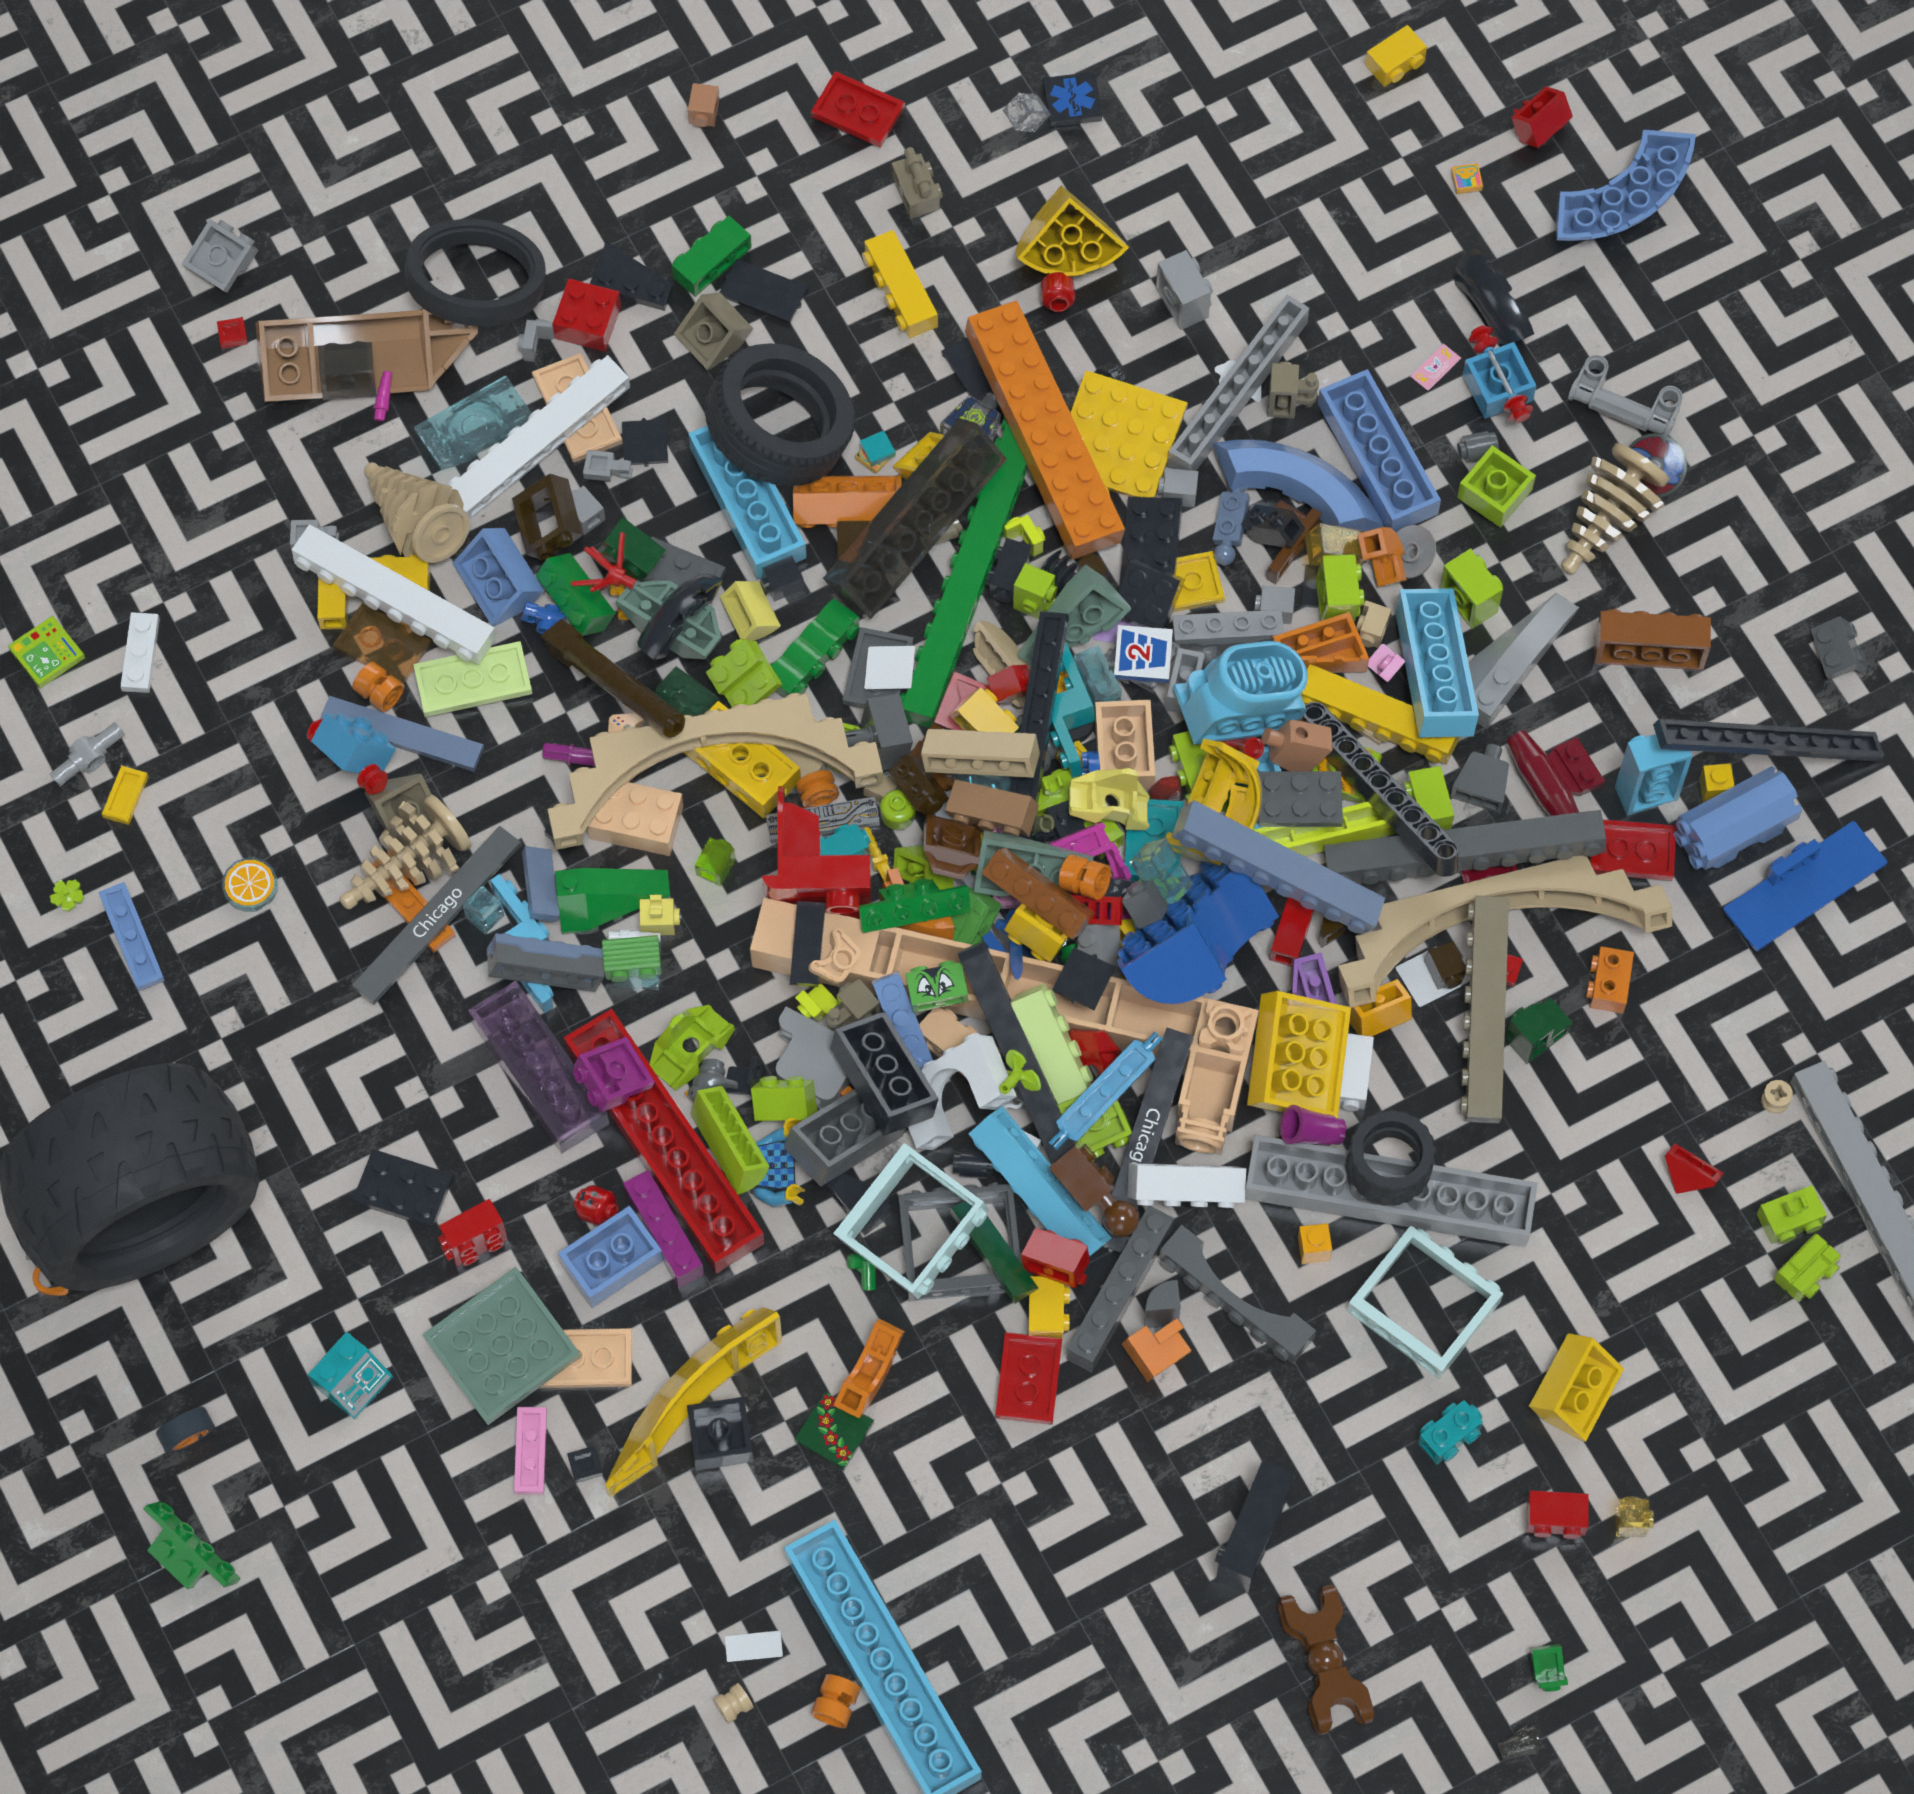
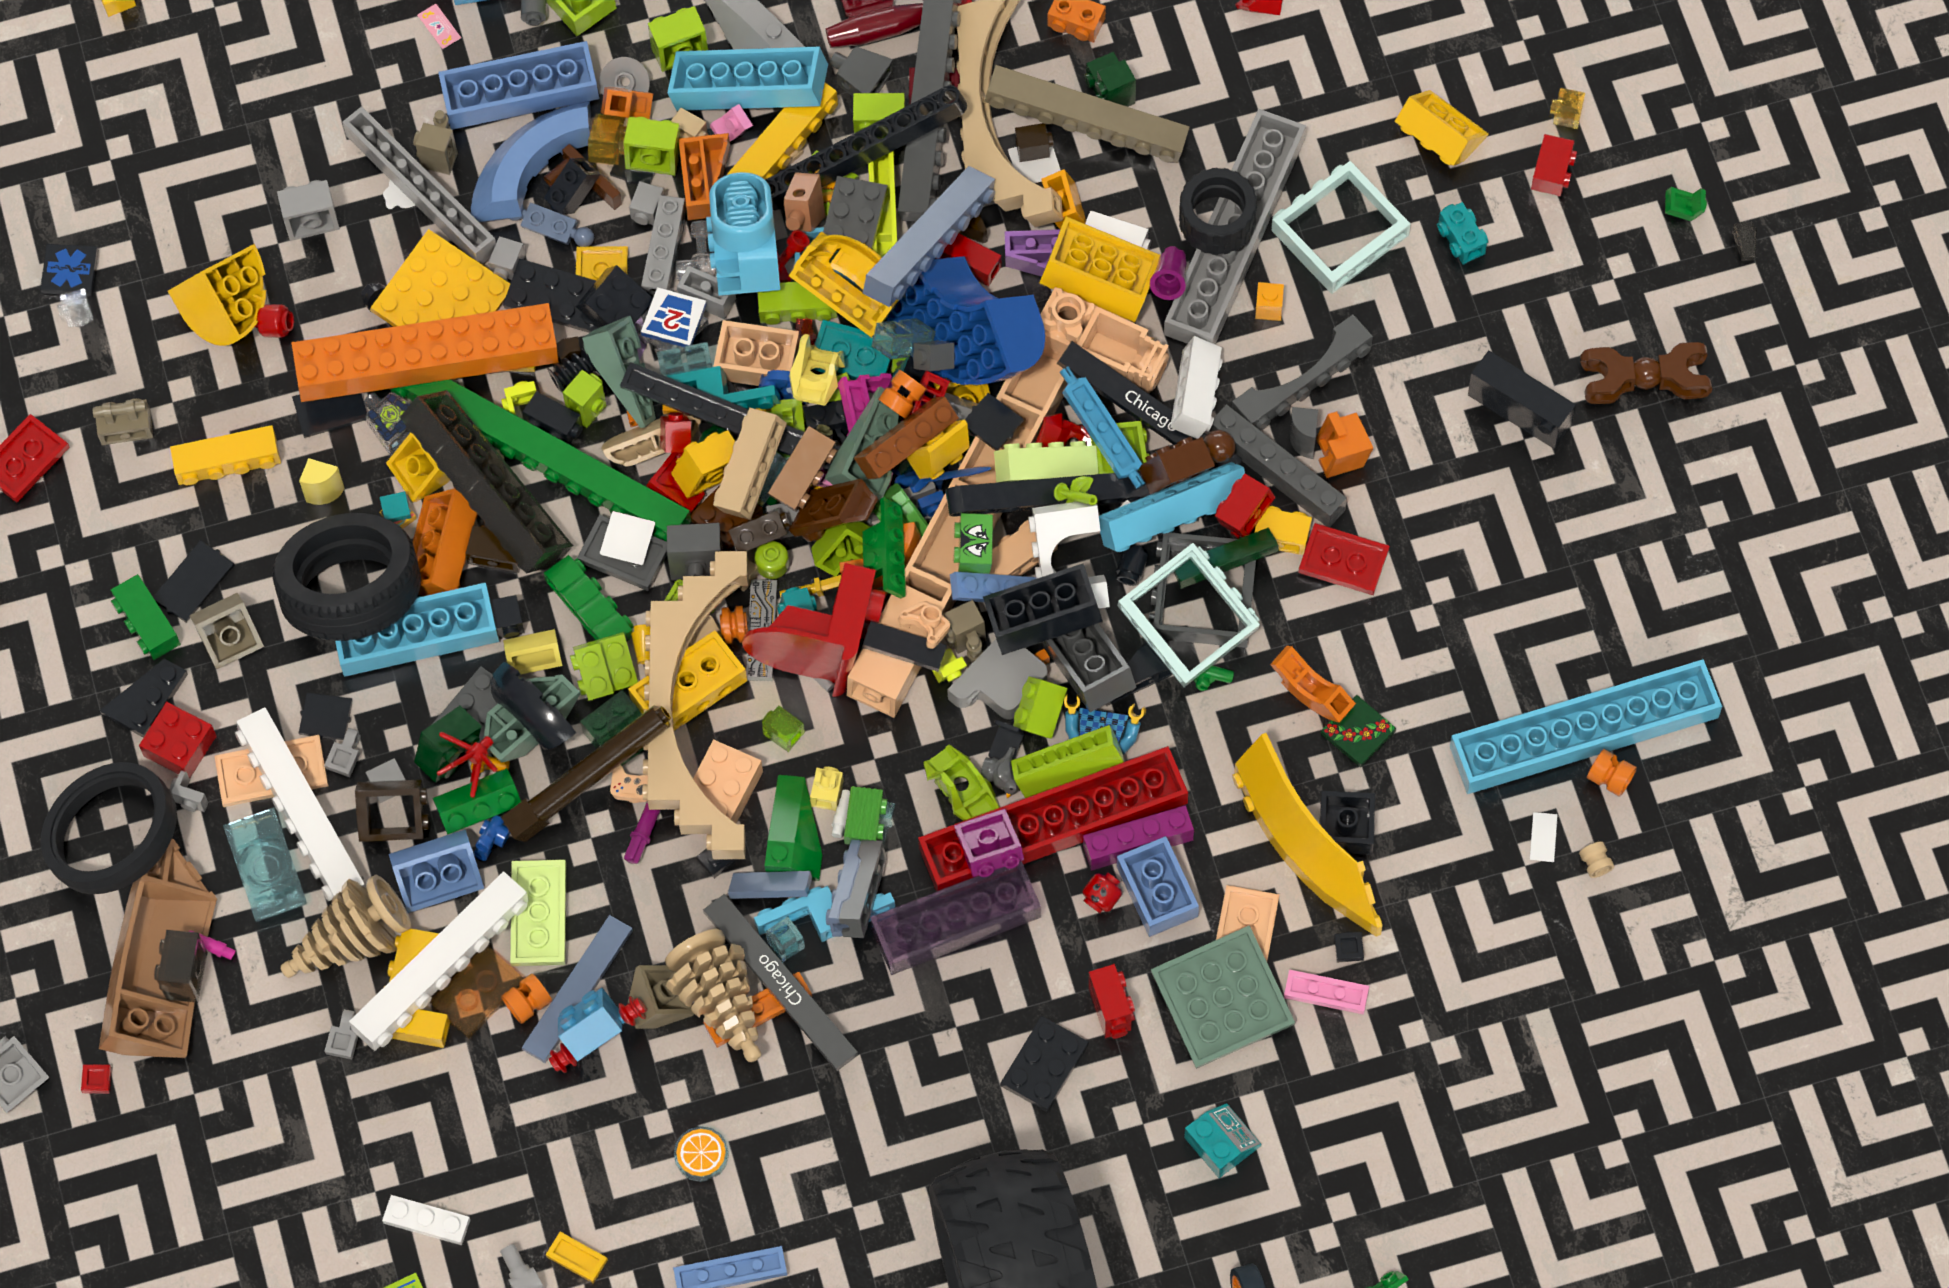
camera: 75 degrees left, 0 degrees up
none -> light yellow brick [299,458,345,505]

